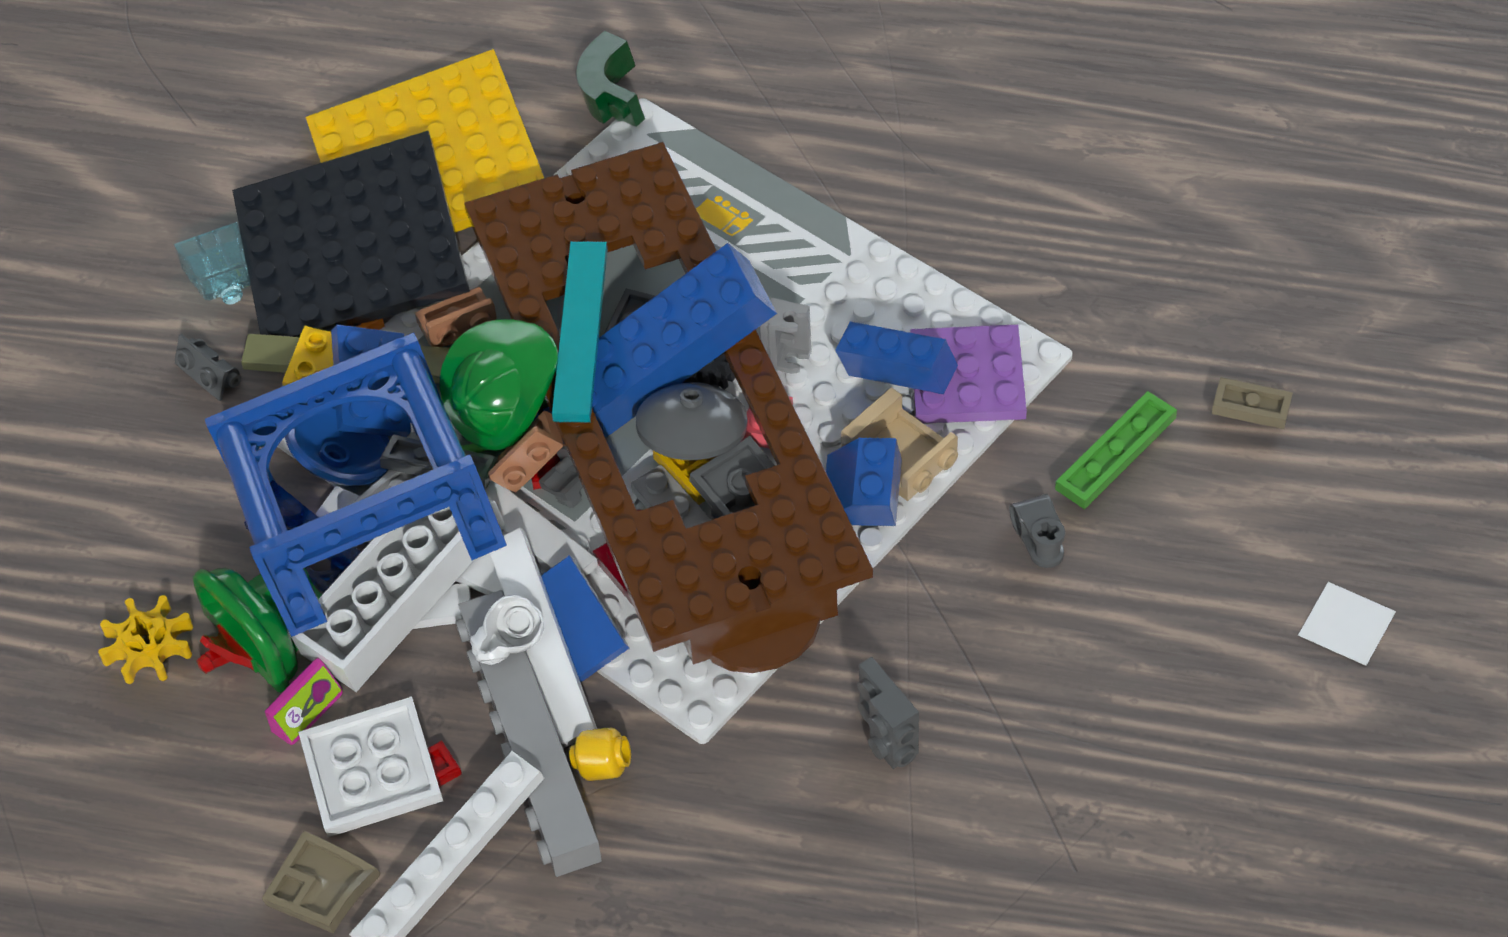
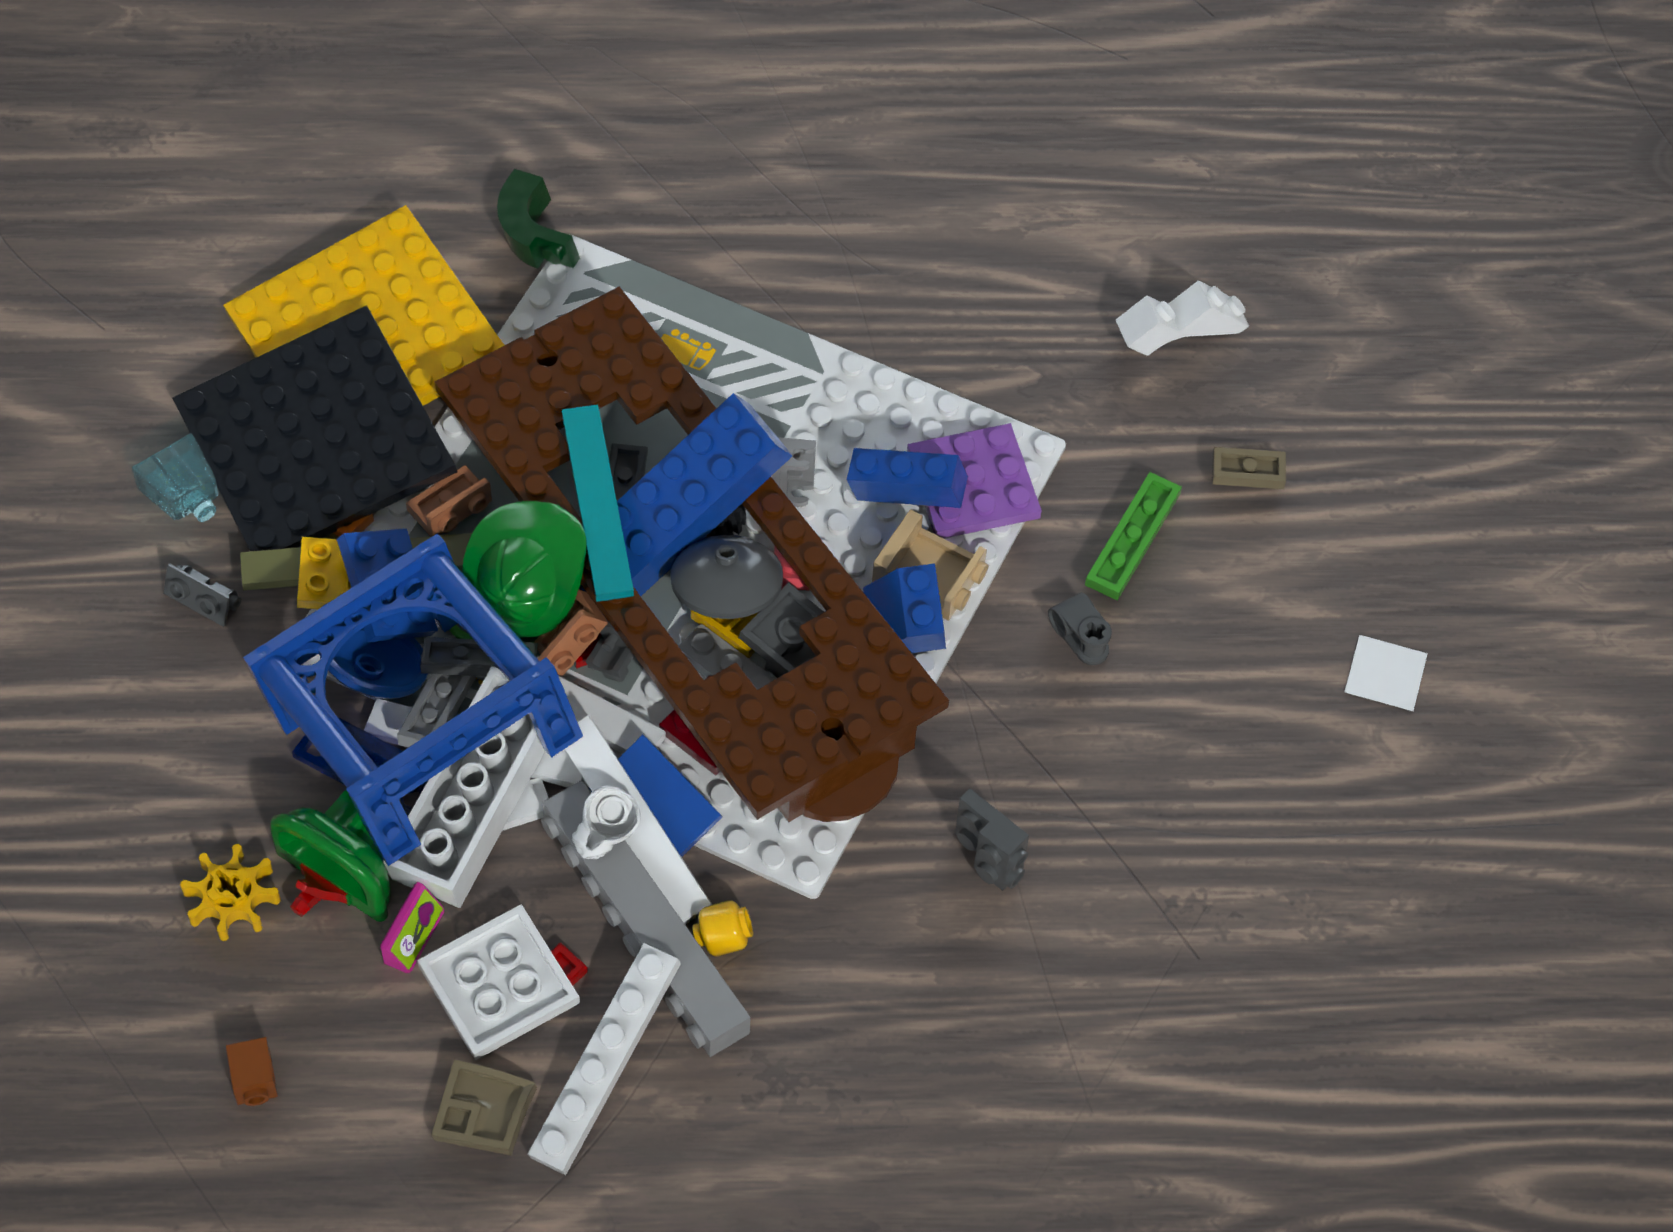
camera: 20 degrees left, 5 degrees up
none -> dark orange brick [226,1037,278,1106]
none -> white arch [1116,280,1249,356]

